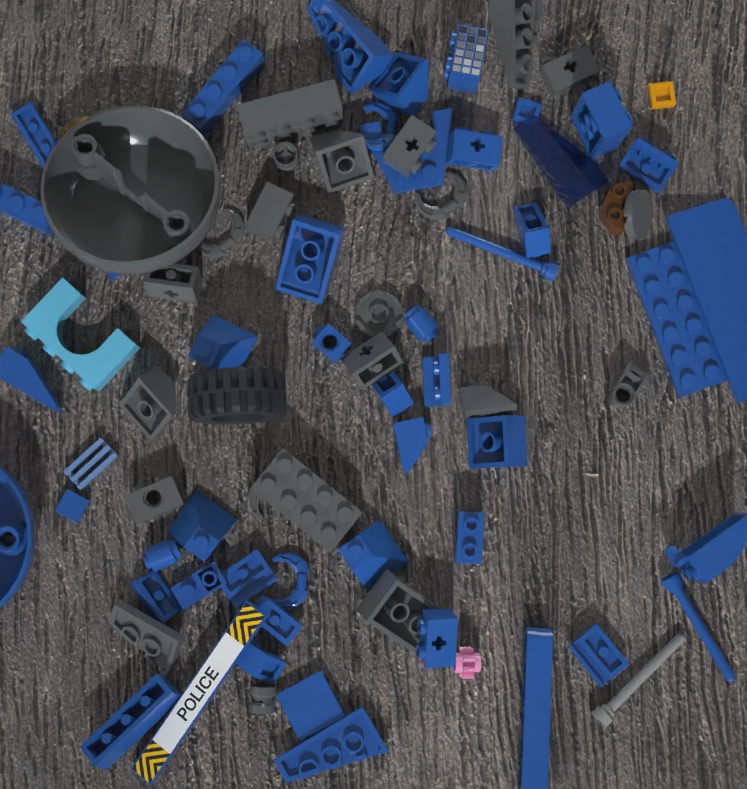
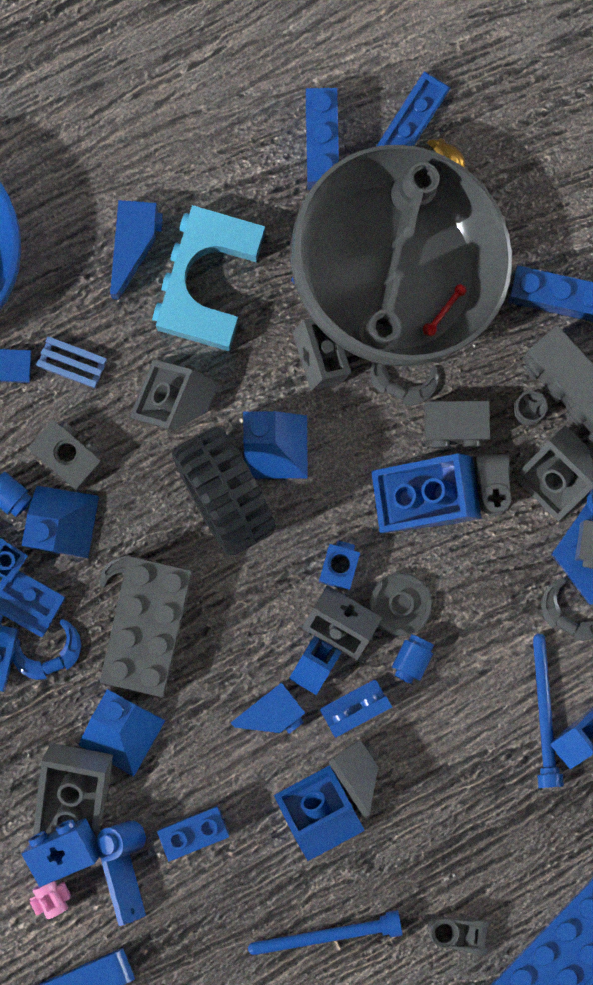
camera: 65 degrees right, 0 degrees up
none -> blue door [97,820,146,926]
none -> blue piece [248,910,403,955]
none -> red hinge [423,284,467,336]
none -> dark grey piece [474,453,511,516]

